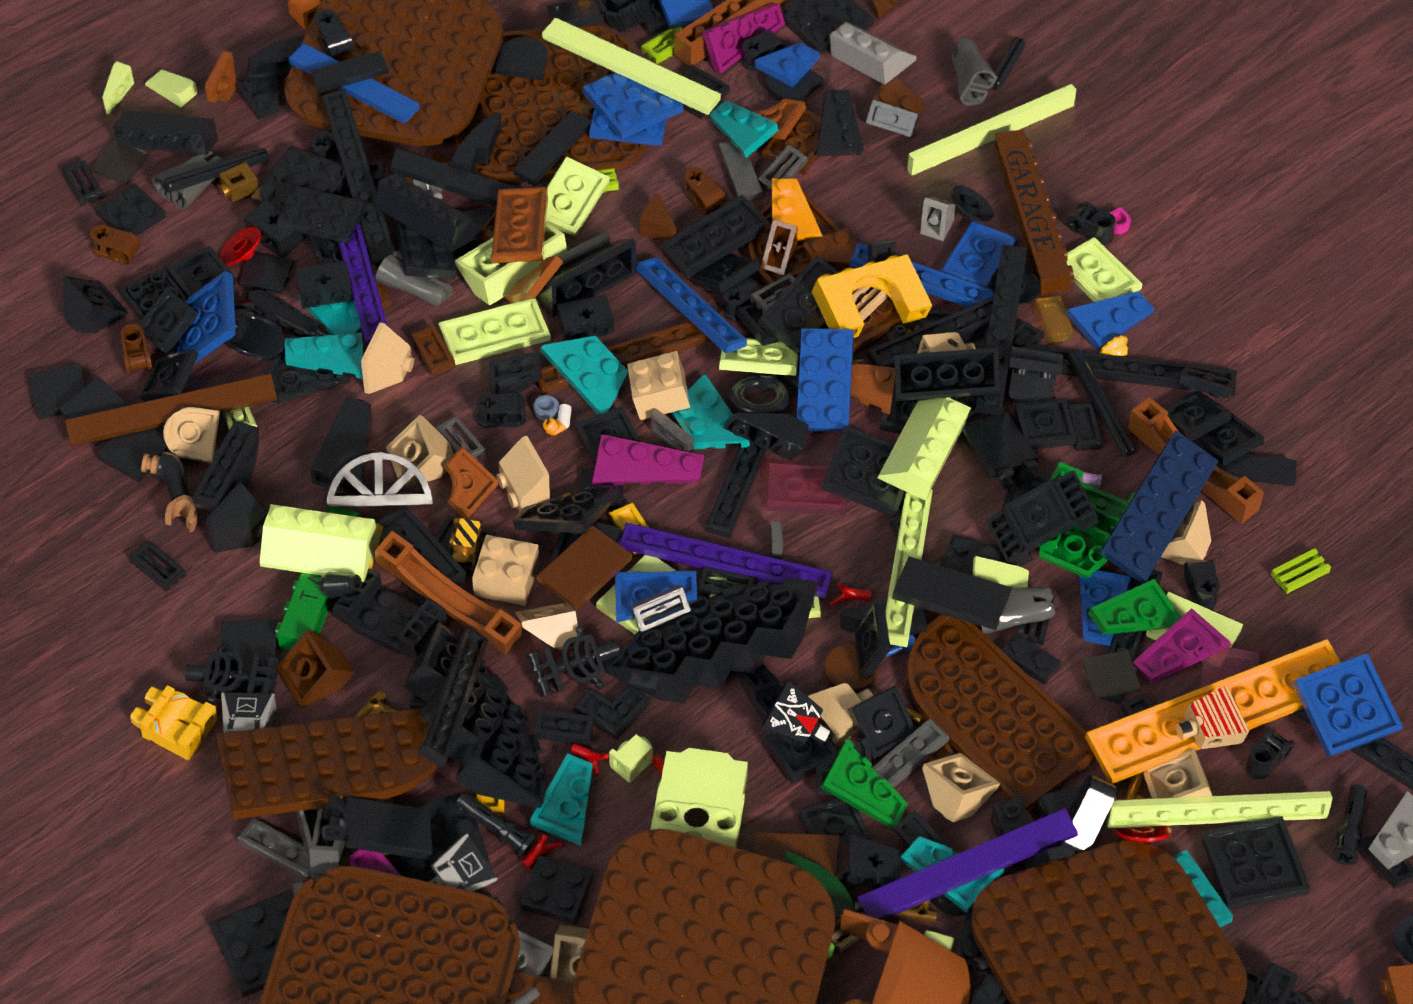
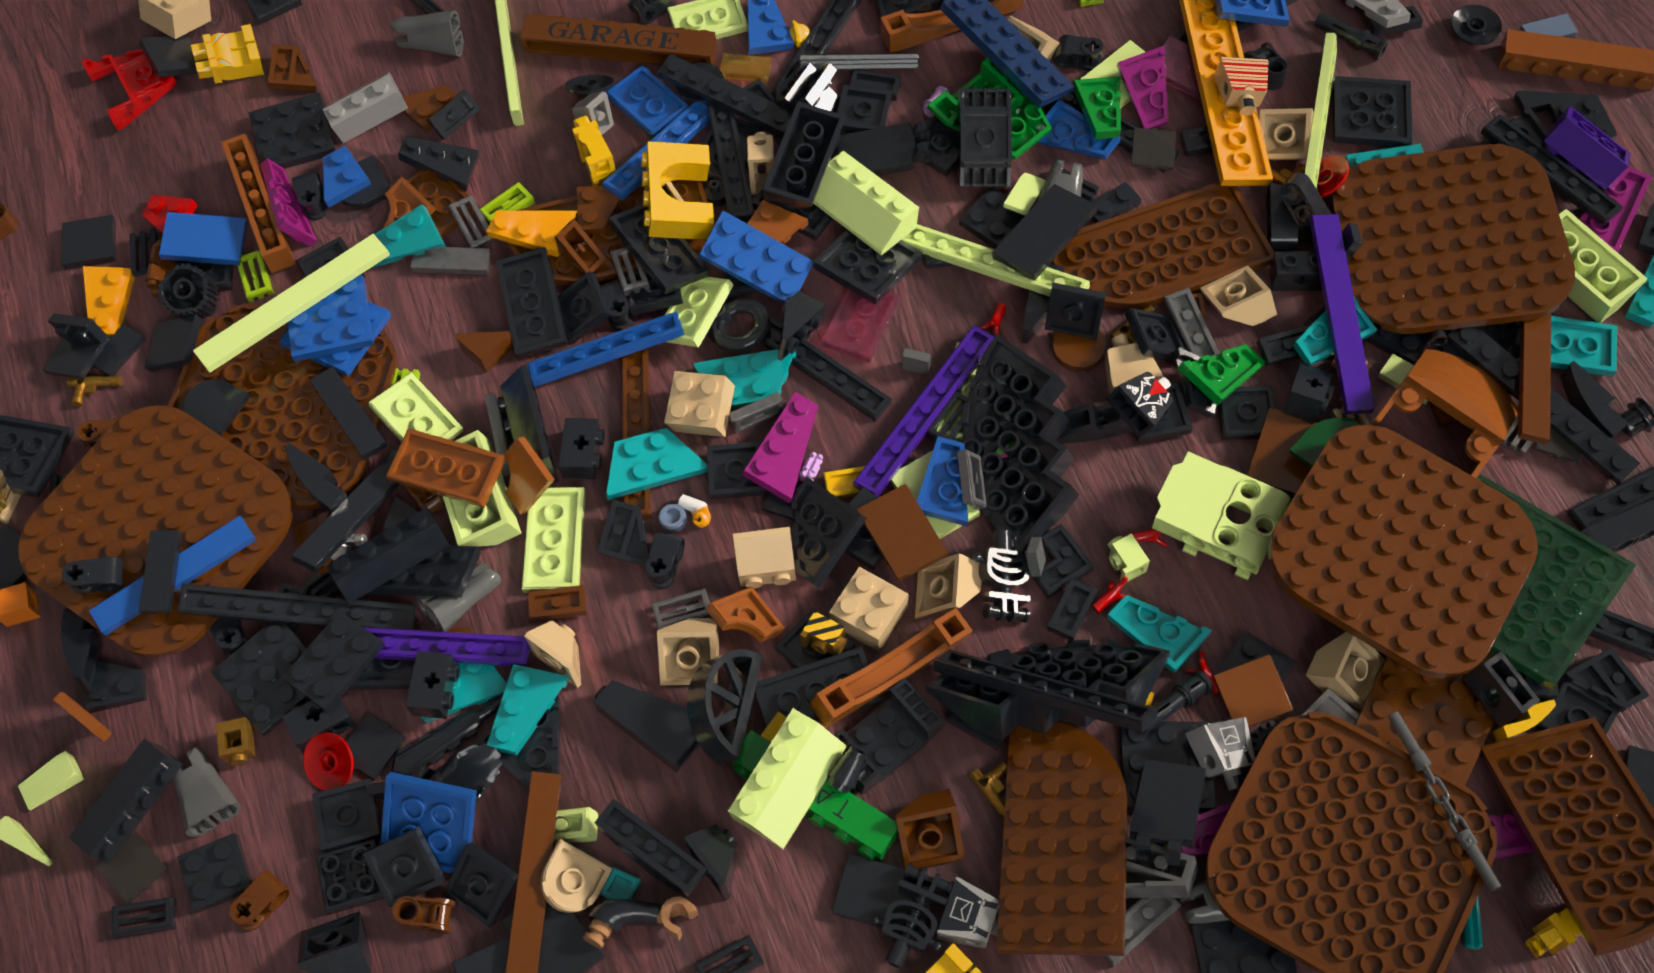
camera: 65 degrees left, 10 degrees up
black axle [163,148,270,193] -> none
reddish brown piece [684,167,726,214] -> none
black tile [868,238,896,263] -> none
none -> lime tile [480,182,535,224]
none -> yellow hips [572,116,616,186]
none -> teal tile [600,867,641,900]
none -> lavender piece [799,452,823,482]
none -> dark grey tile [1025,537,1046,577]
none -> dark orange tile [1214,654,1293,727]

